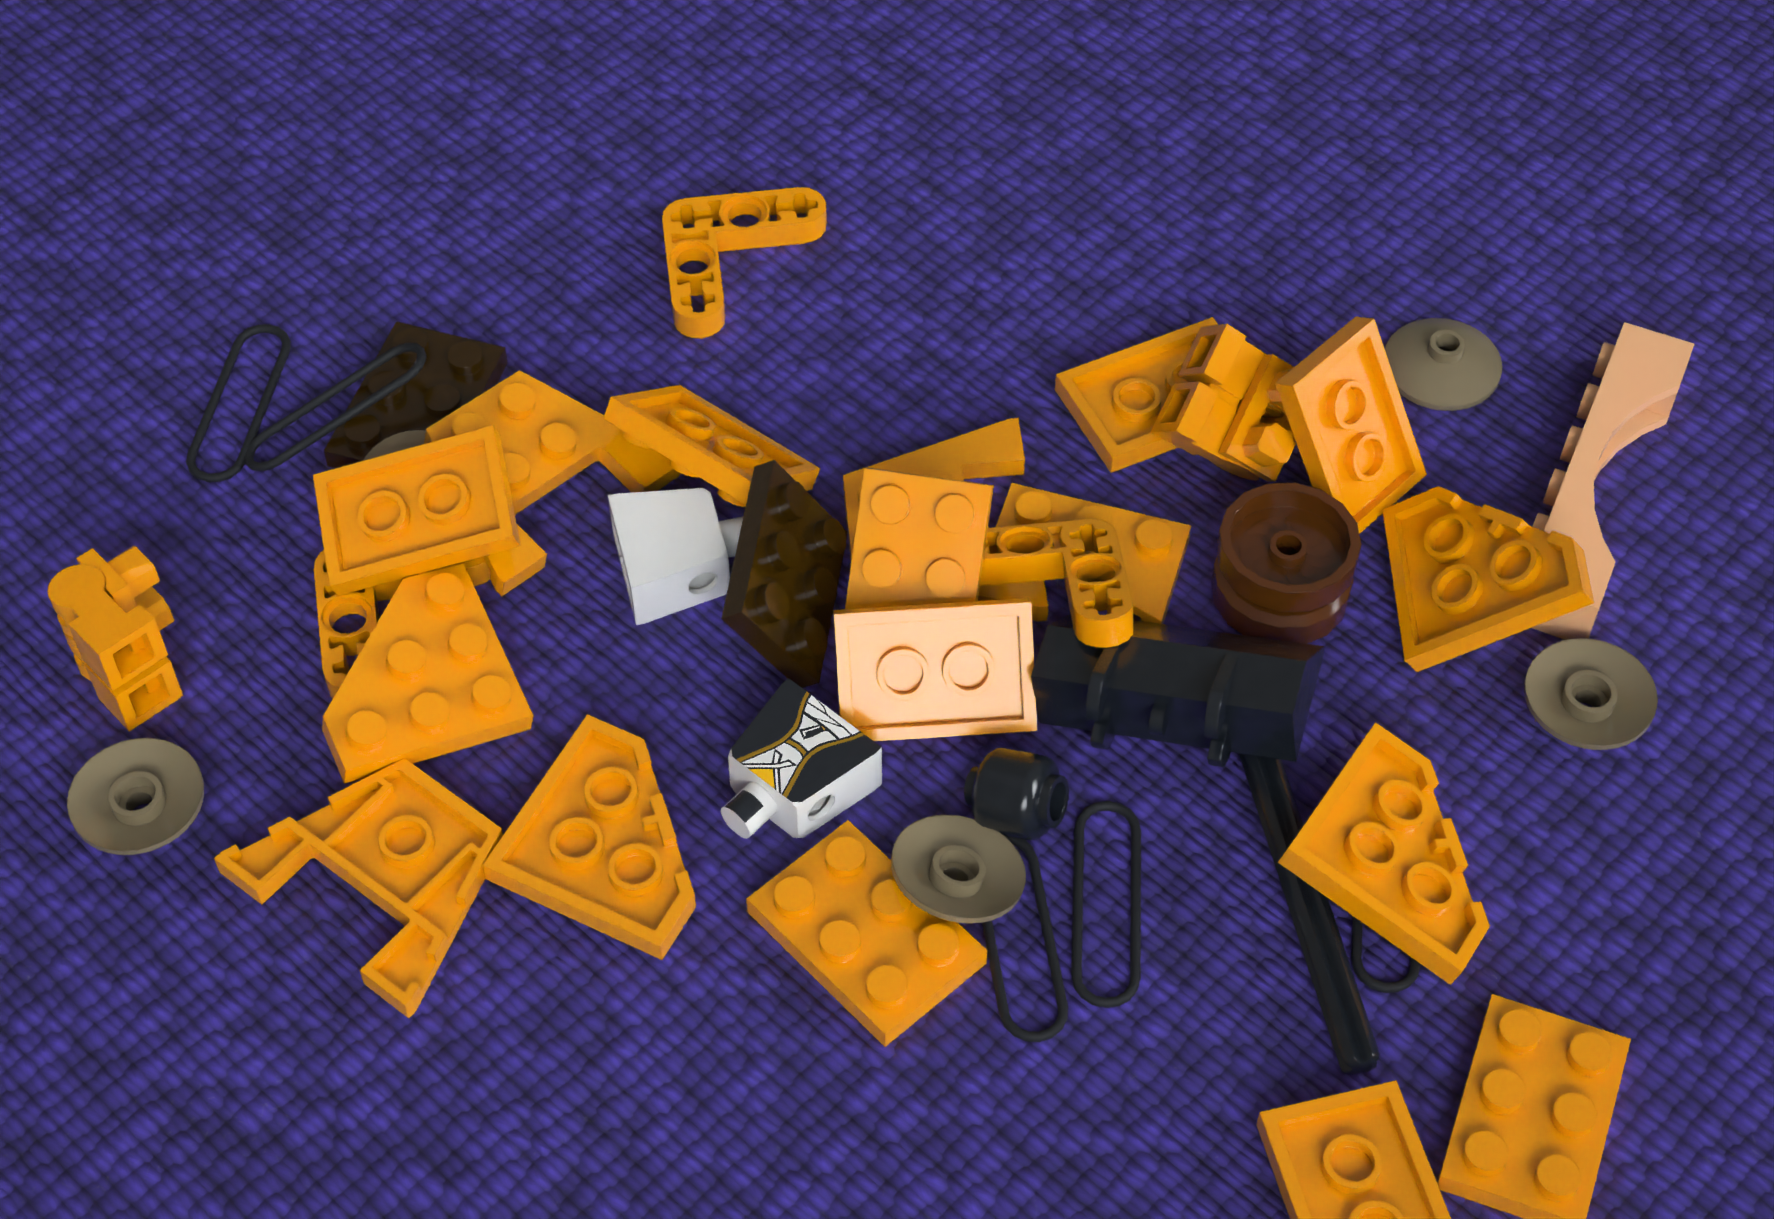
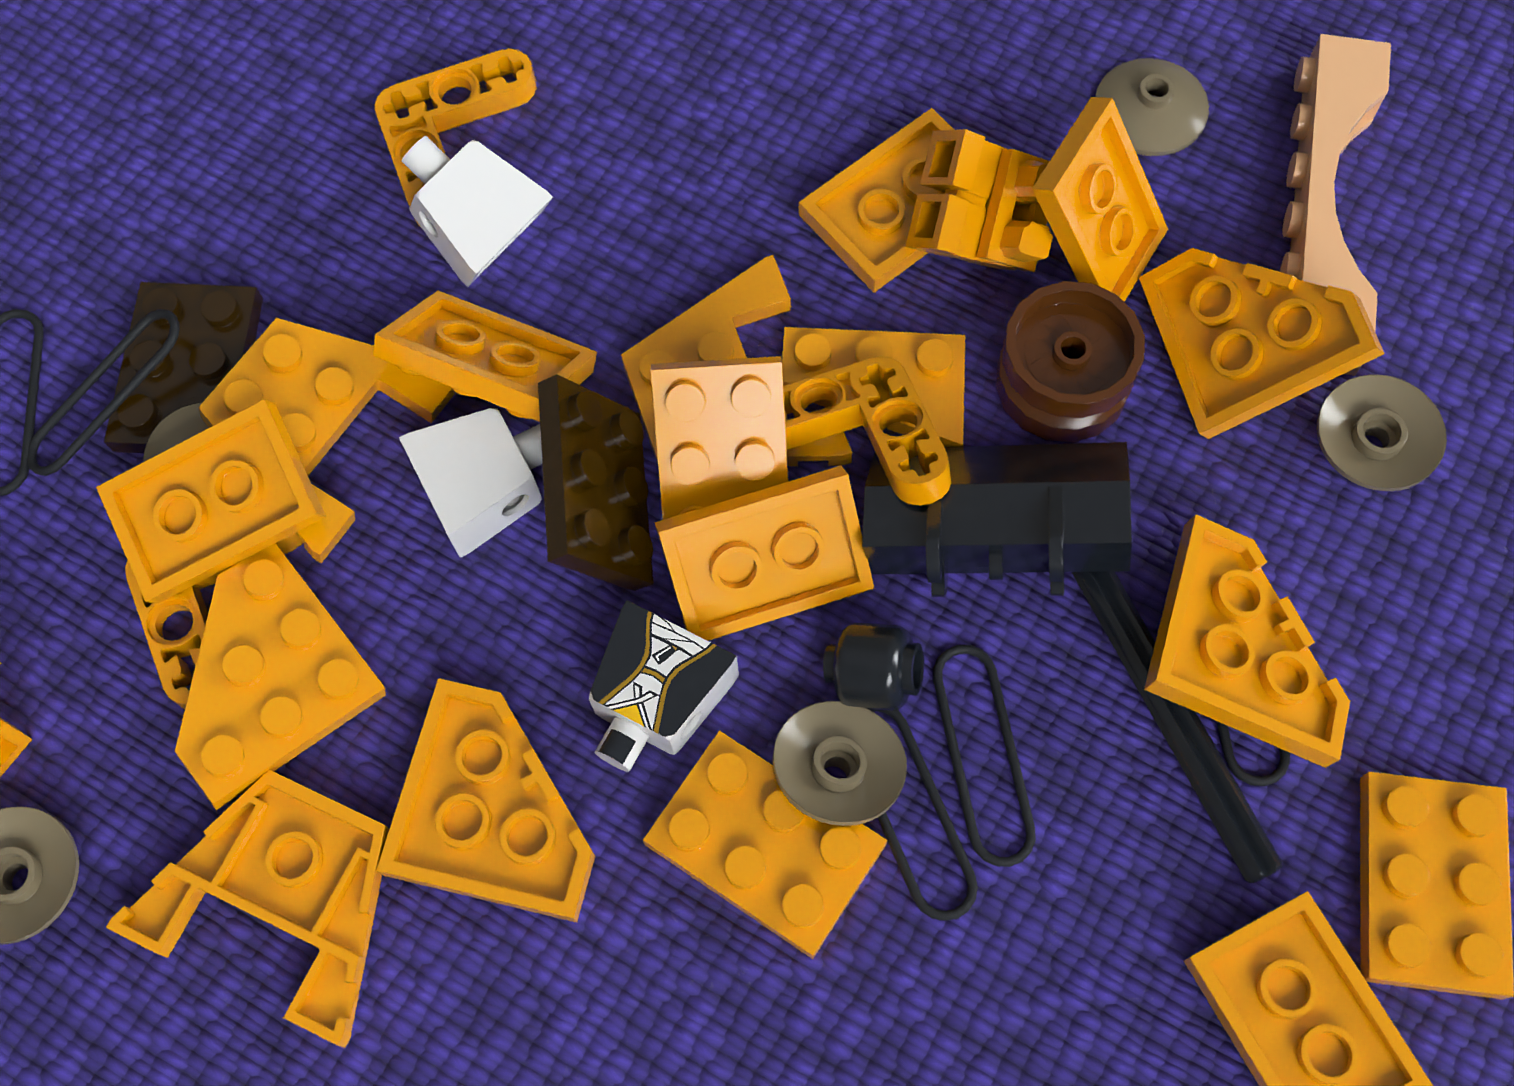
camera: 10 degrees left, 15 degrees up
none -> white torso [402,136,553,287]

